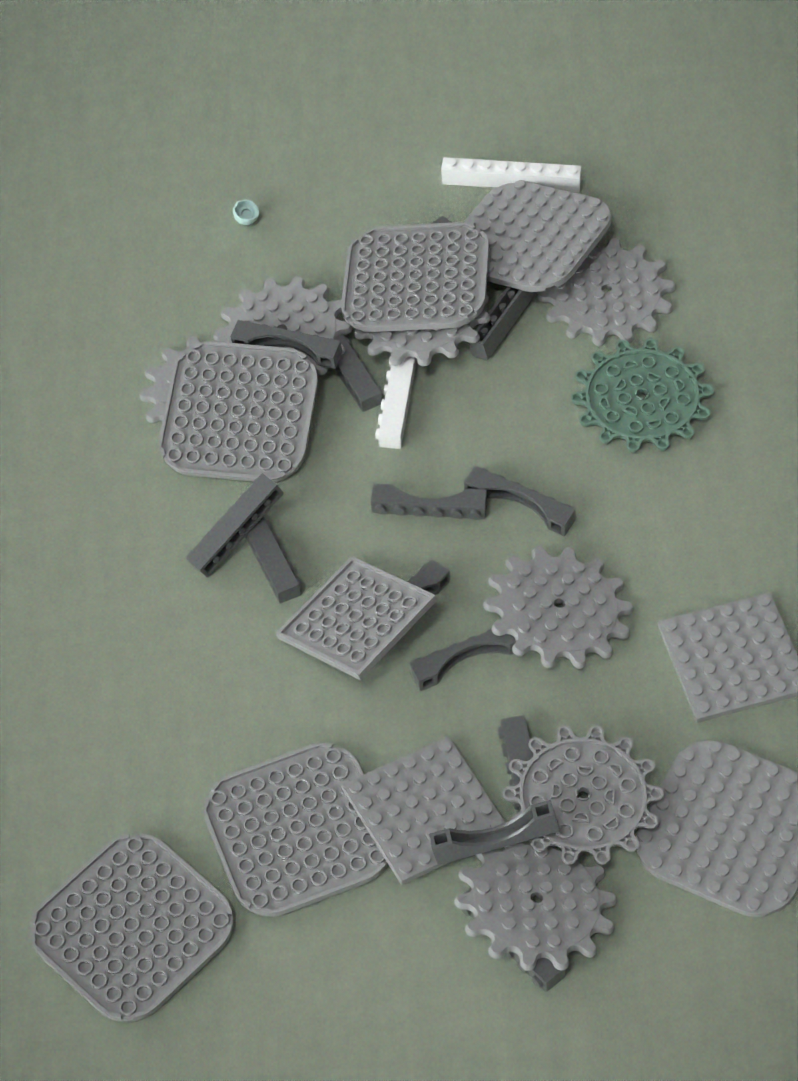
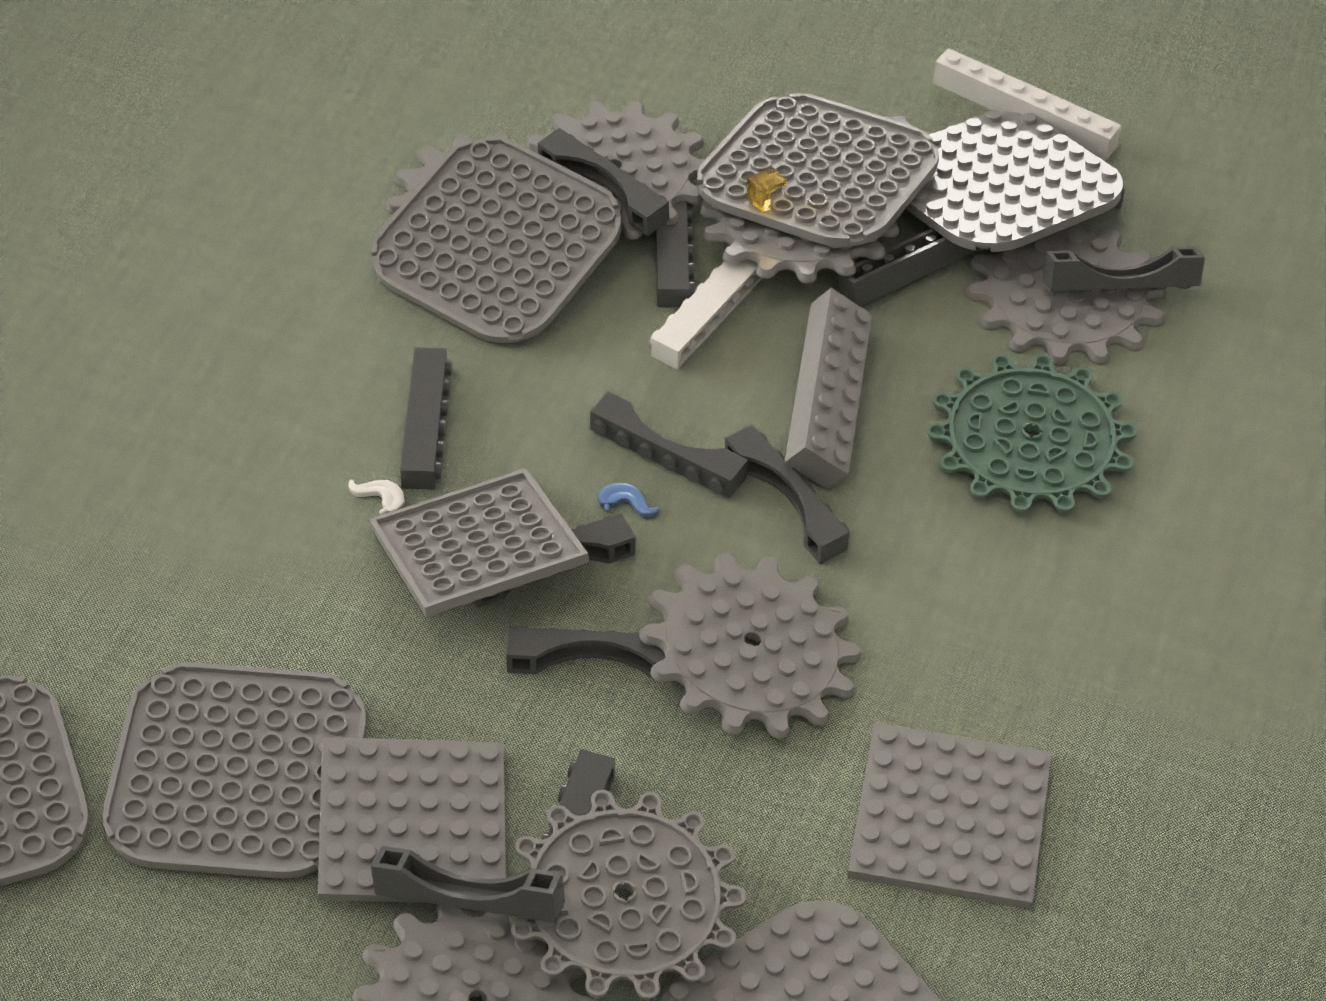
camera: 20 degrees right, 5 degrees down
dark grey brick [185,473,284,578] -> none
light aqua hair [233,199,259,225] -> none
none -> white piece [348,480,405,515]
none -> medium blue piece [598,483,659,518]
none -> clear yellow panel [747,167,787,212]
none -> light grey brick [784,288,872,489]
none -> dark grey arch [1043,247,1205,293]

